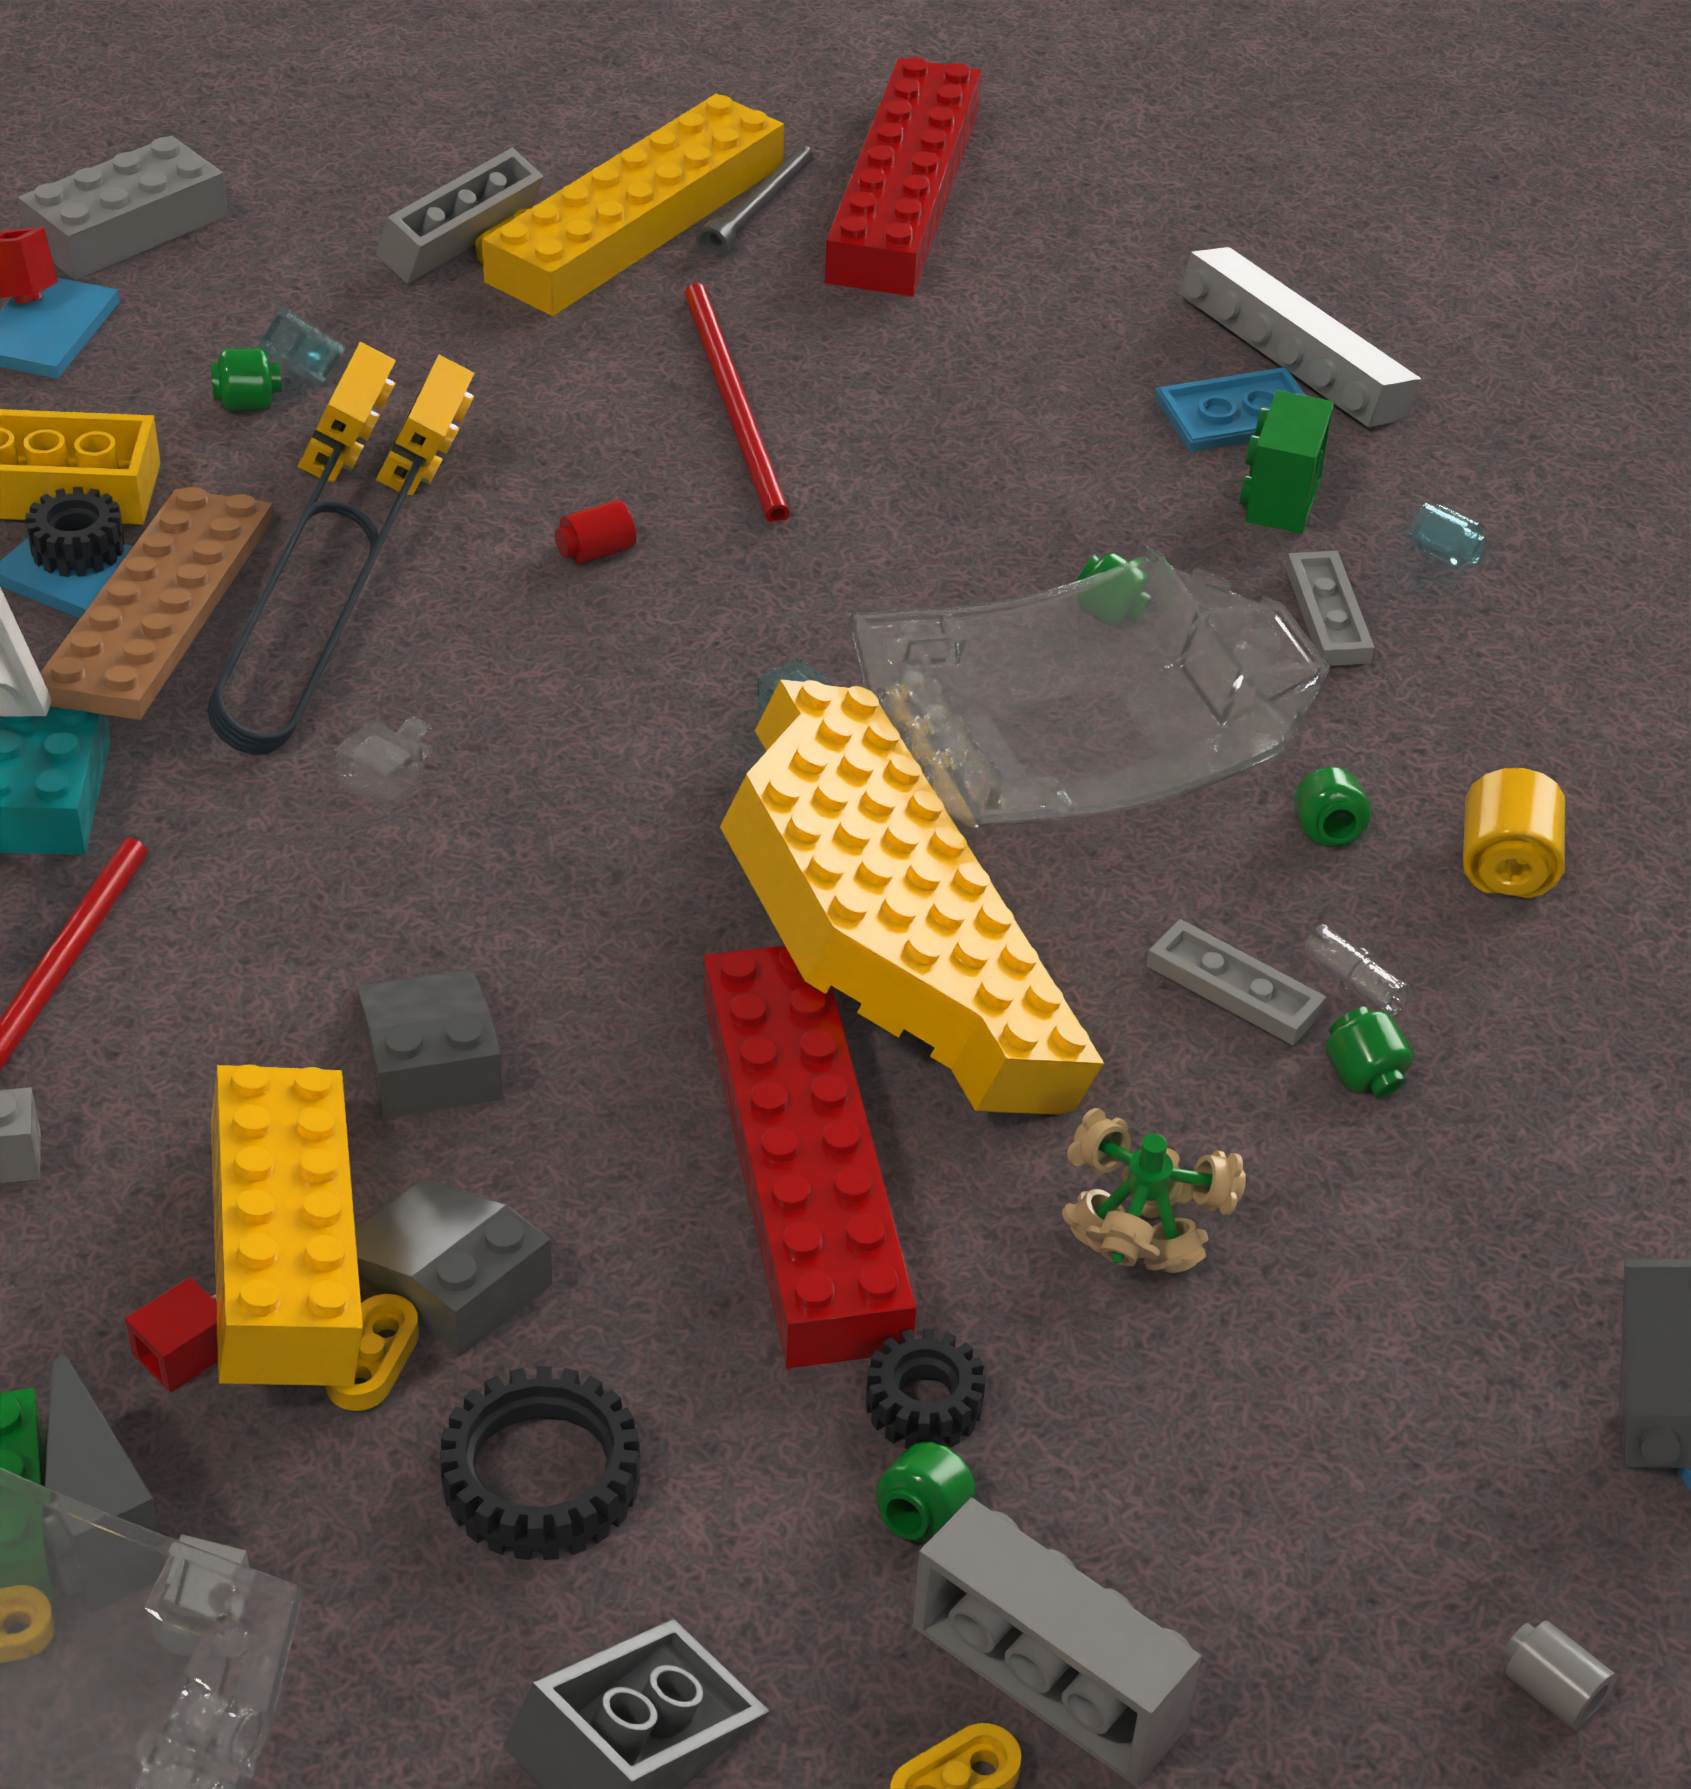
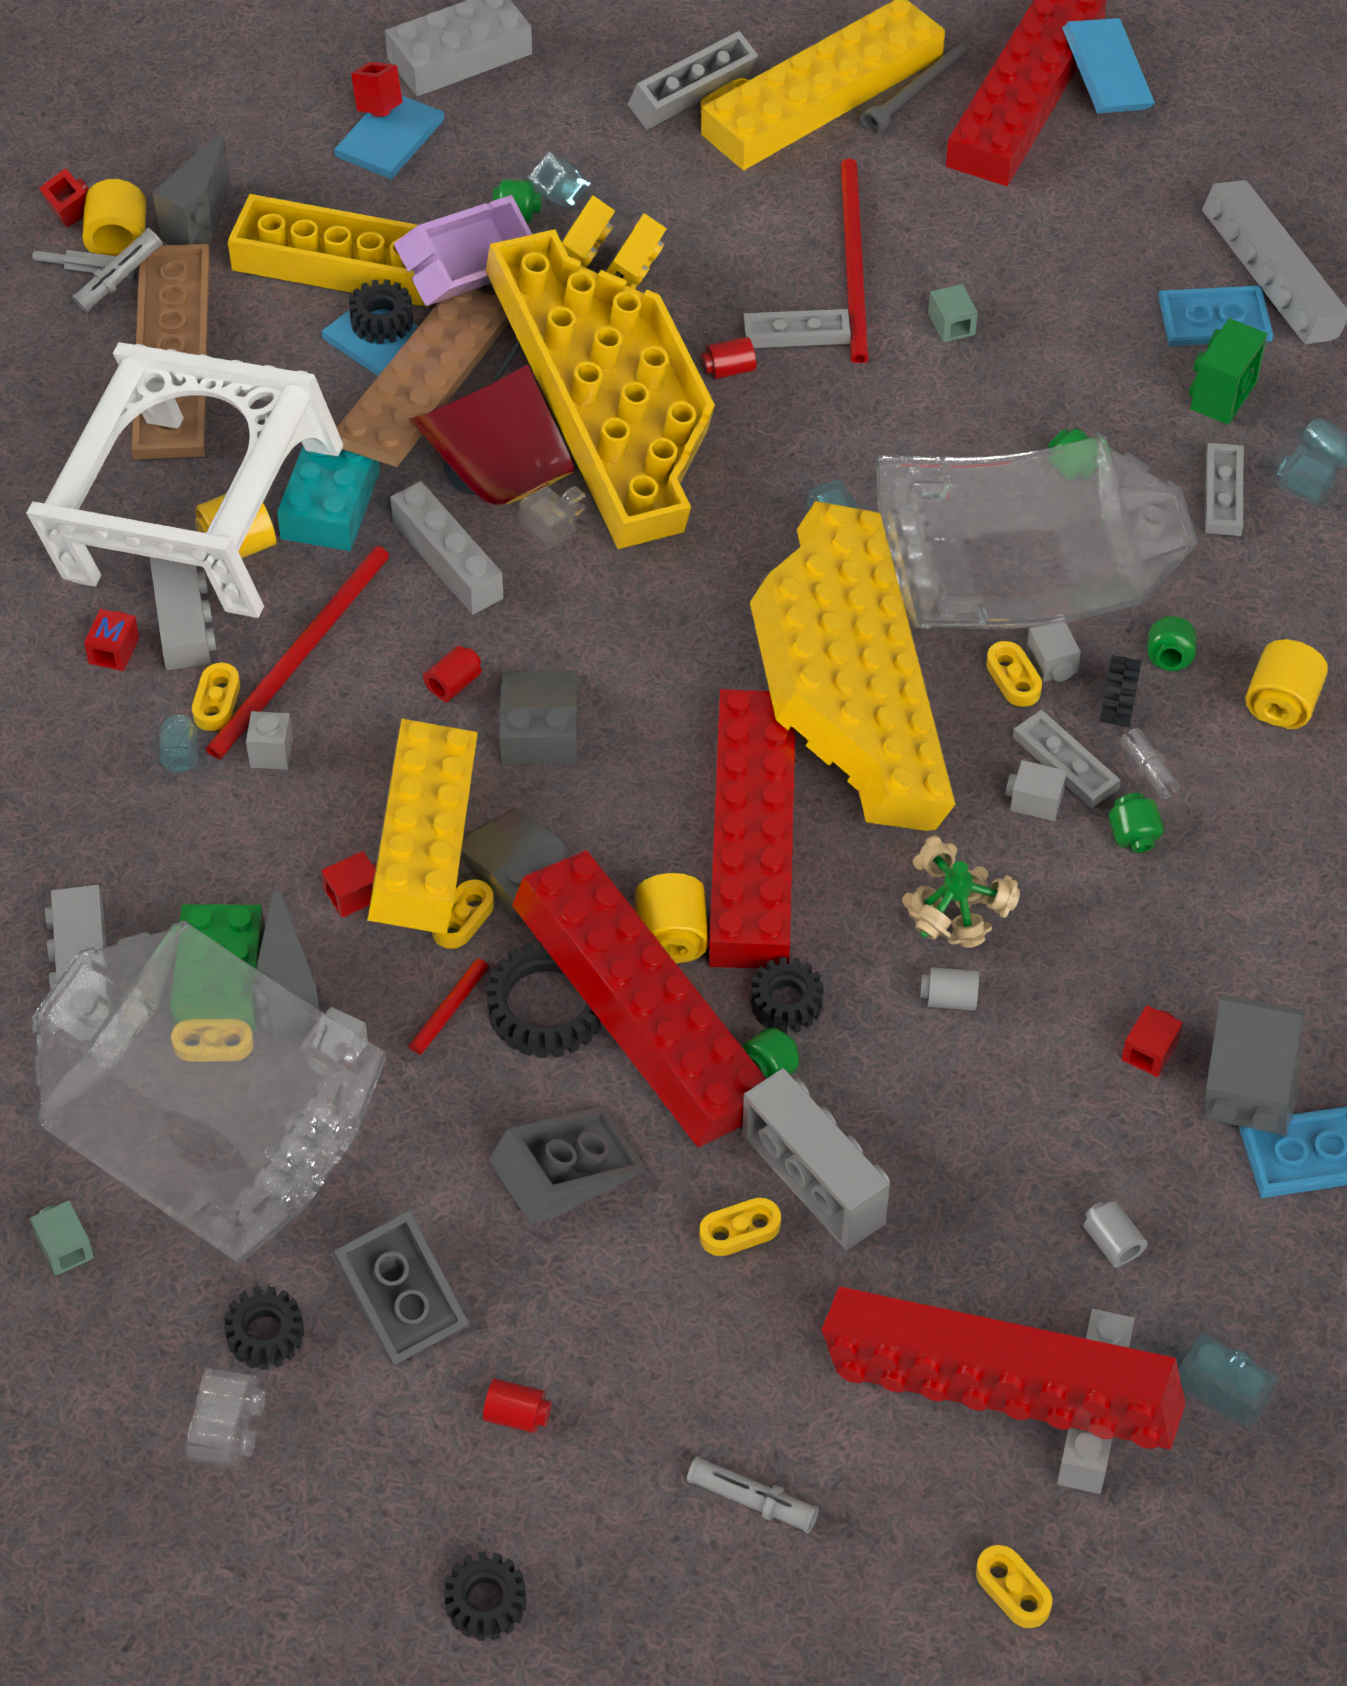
camera: 15 degrees right, 10 degrees up
none -> light grey brick [390,481,503,615]
none -> lavender piece [394,195,532,306]
none -> red bar [408,958,489,1055]
none -> dark red piece [409,365,574,505]
none -> red brick [423,646,482,703]
none -> yellow brick [485,229,715,549]
none -> red brick [512,850,766,1148]
none -> yellow piece [634,873,709,964]
none -> light grey plate [743,309,851,348]
none -> light grey brick [920,967,979,1011]
none -> sand green brick [928,284,978,342]
none -> yellow plate [986,641,1042,707]
none -> light grey brick [1005,760,1067,821]
none -> light grey brick [1026,619,1081,682]
none -> dark azure tile [1062,18,1155,114]
none -> black tyre [1100,655,1142,727]
none -> red brick [1121,1005,1183,1078]
none -> clear light blue brick [1277,445,1339,506]

